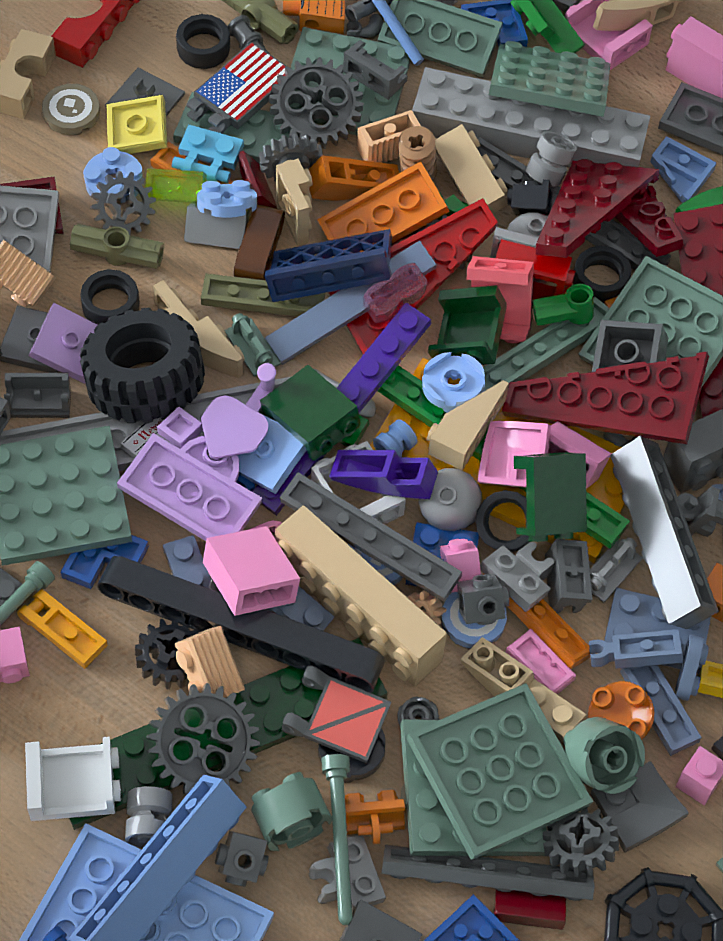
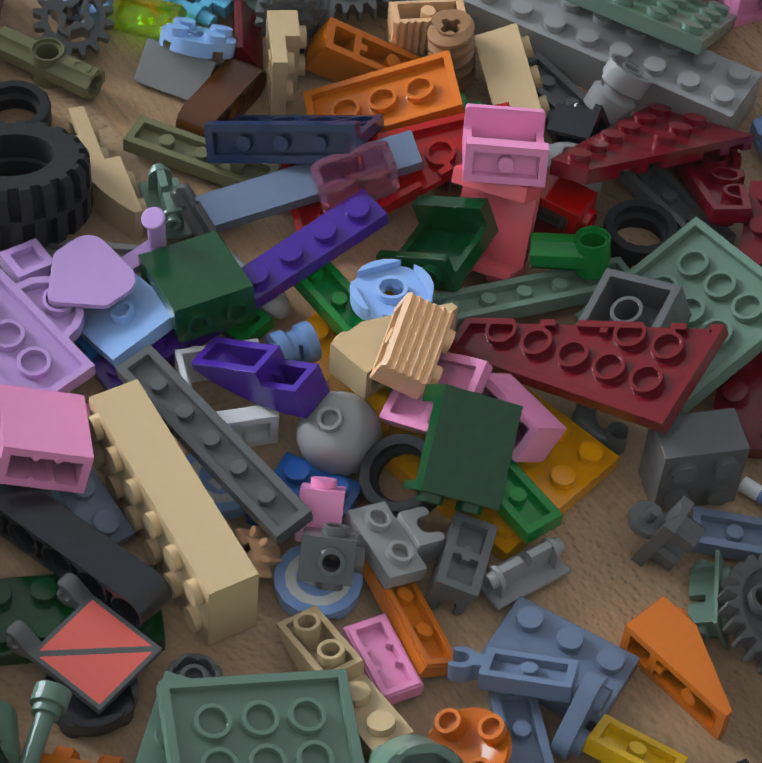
camera: 15 degrees right, 10 degrees down
brick [611,436,719,629] -> none
none -> dark grey axle [170,183,226,245]
none -> light nougat brick [370,292,456,400]
none -> bright pink panel [462,103,549,188]

